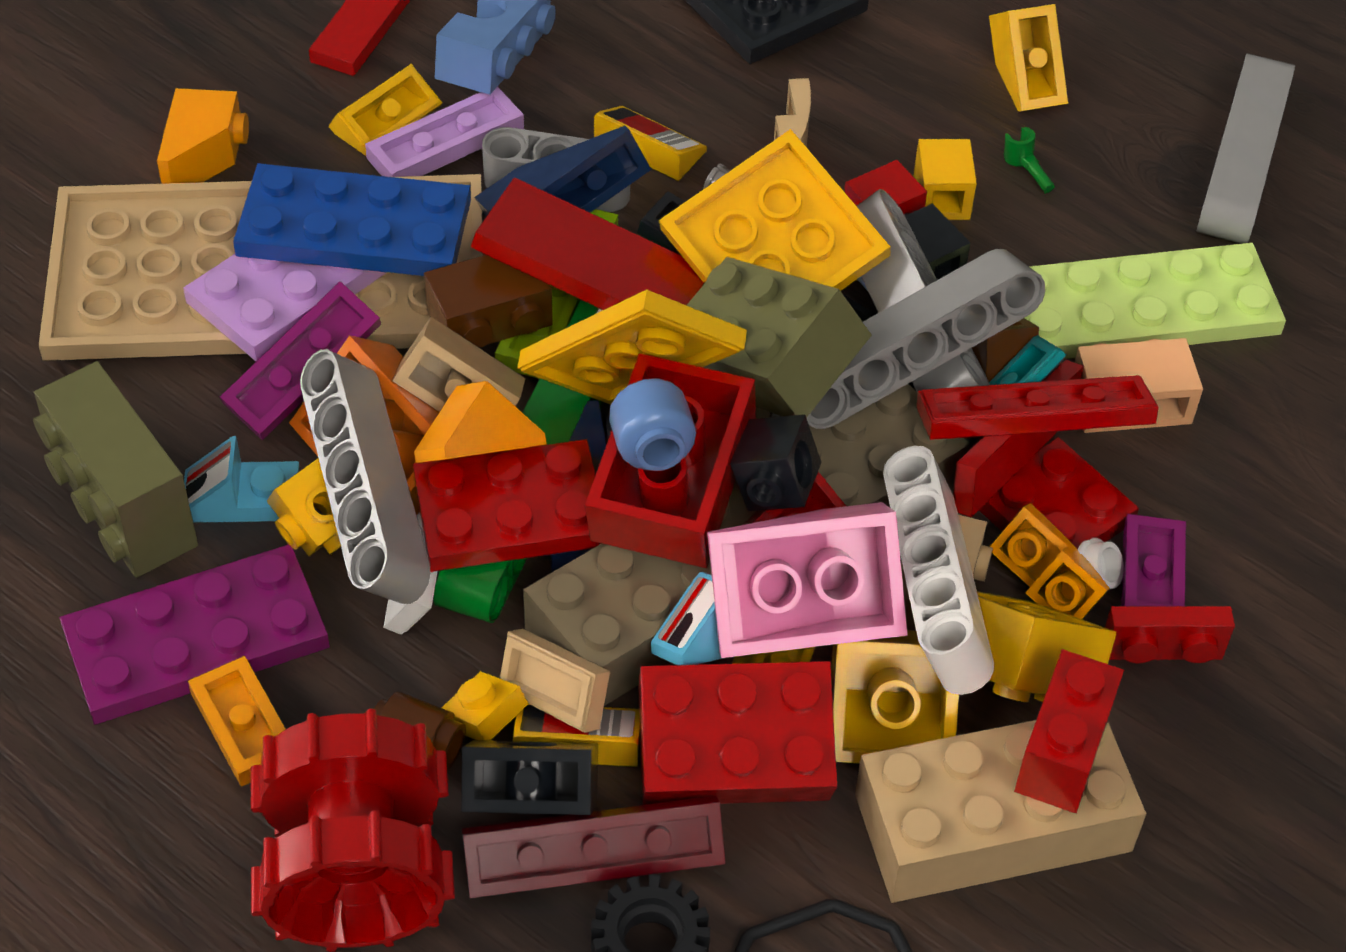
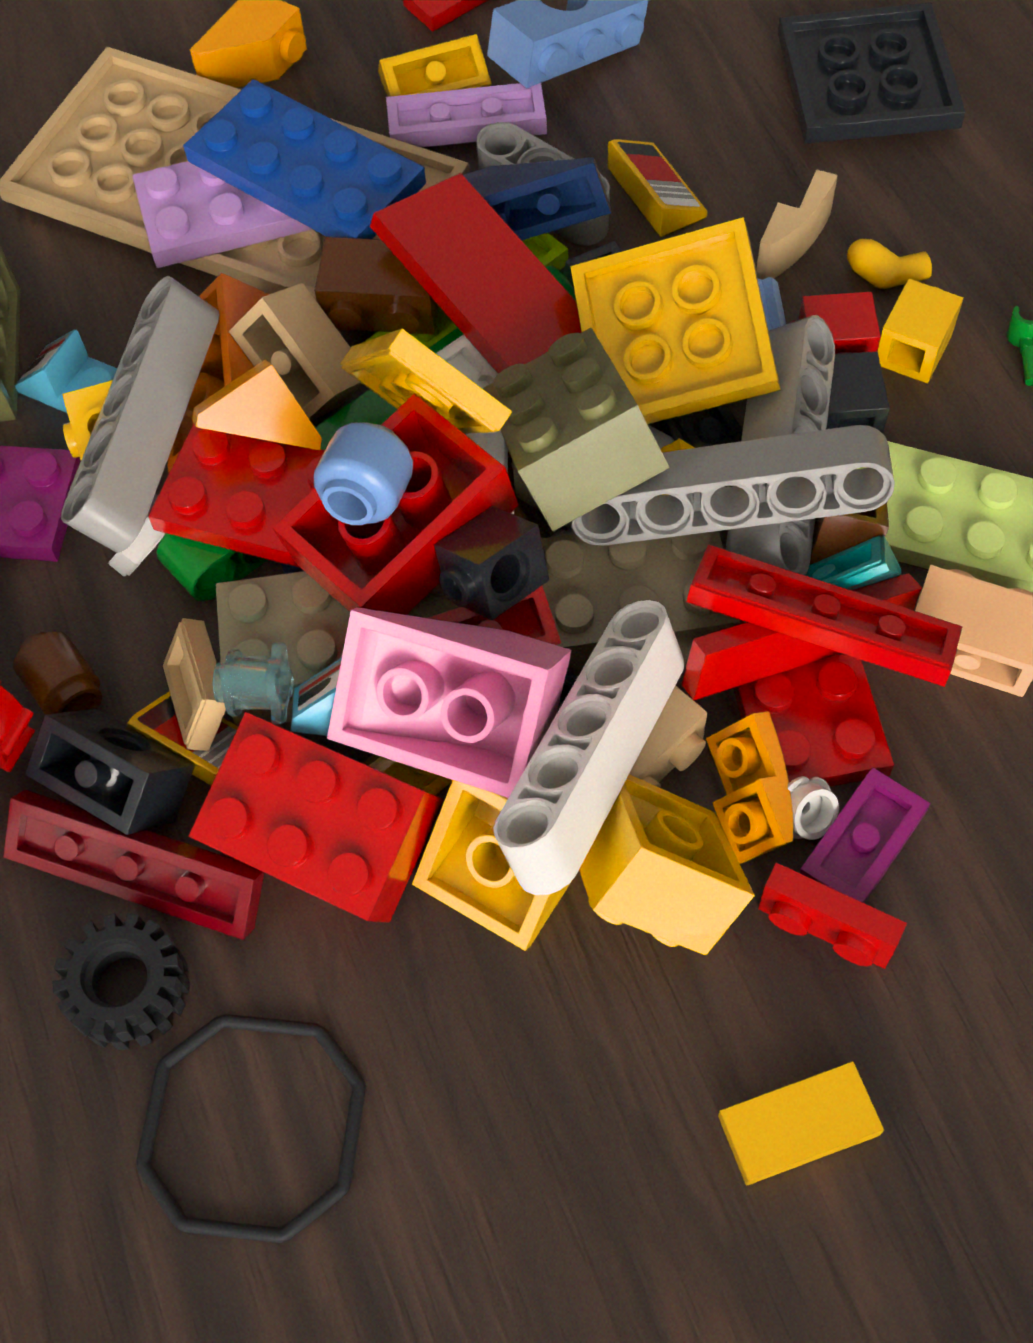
camera: 35 degrees right, 10 degrees up
magenta plate [220,281,381,440] -> none
yellow plate [441,671,528,740] -> none
tan brick [855,720,1146,903] -> none
red brick [1014,649,1124,814] -> none
none -> clear light blue brick [213,643,294,724]
none -> yellow tile [718,1062,884,1186]
none -> yellow arm [847,239,932,289]

